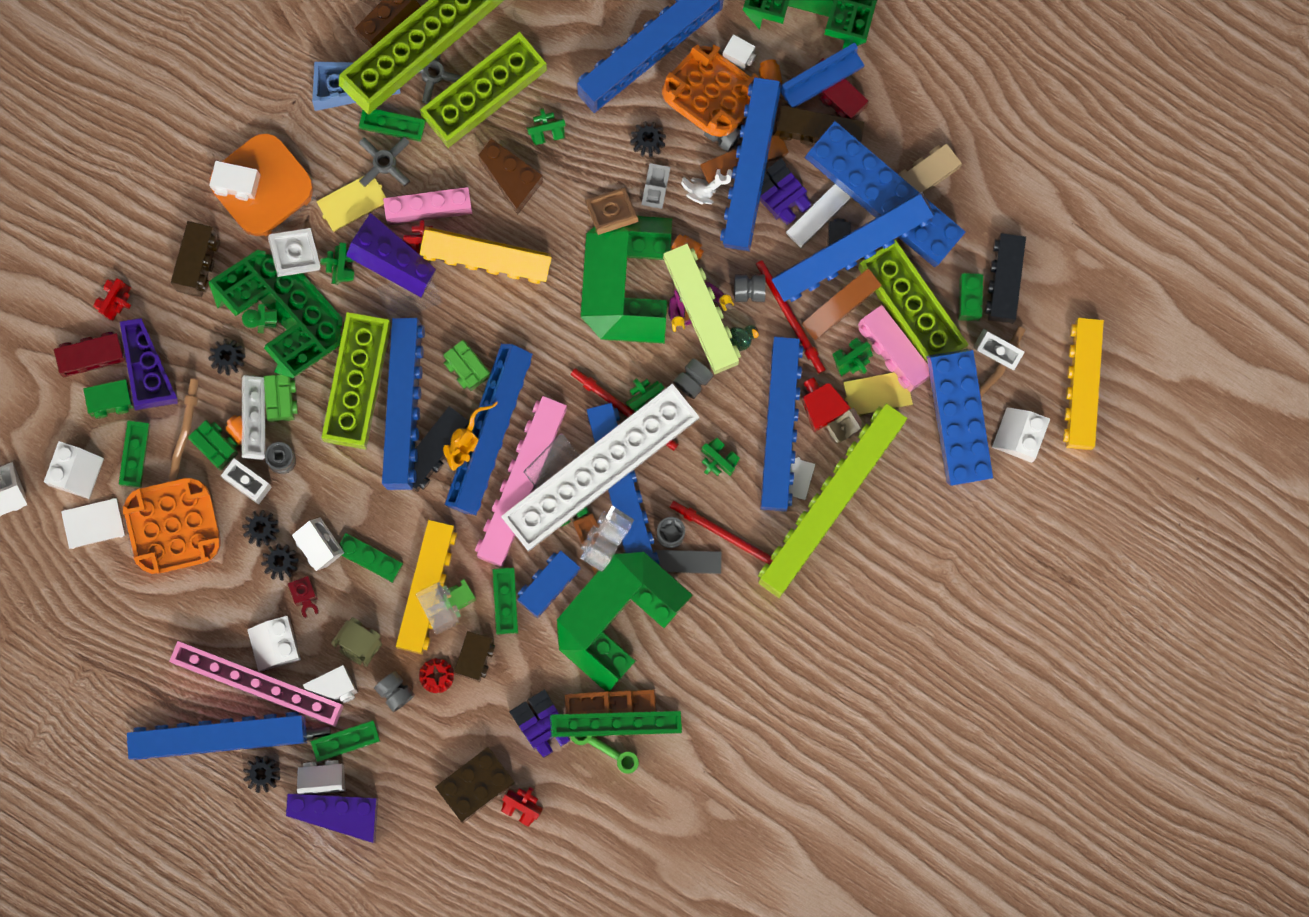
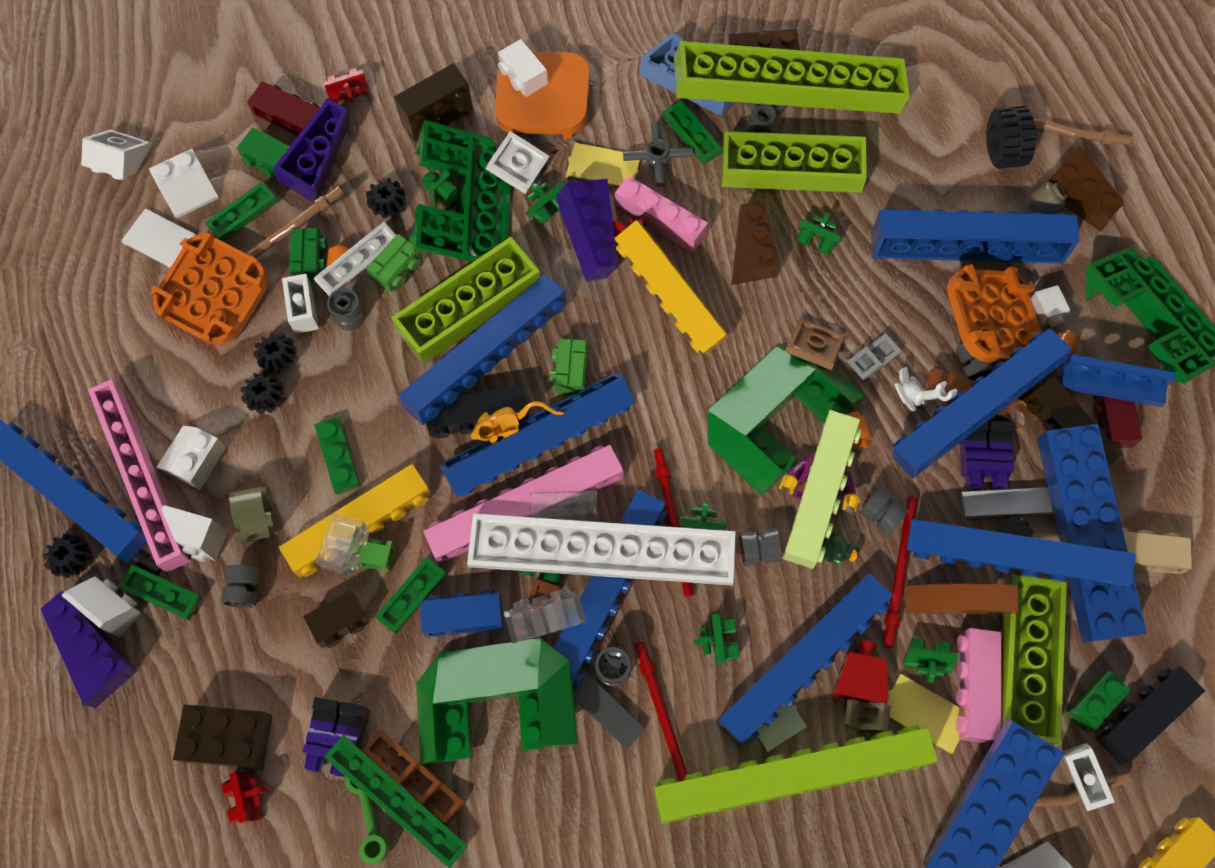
camera: 50 degrees right, 10 degrees down
dark red brick [288,576,319,619] -> none
white brick [292,517,344,571] -> none
red gear [419,658,454,693] -> none
black gear [630,121,666,158] -> none

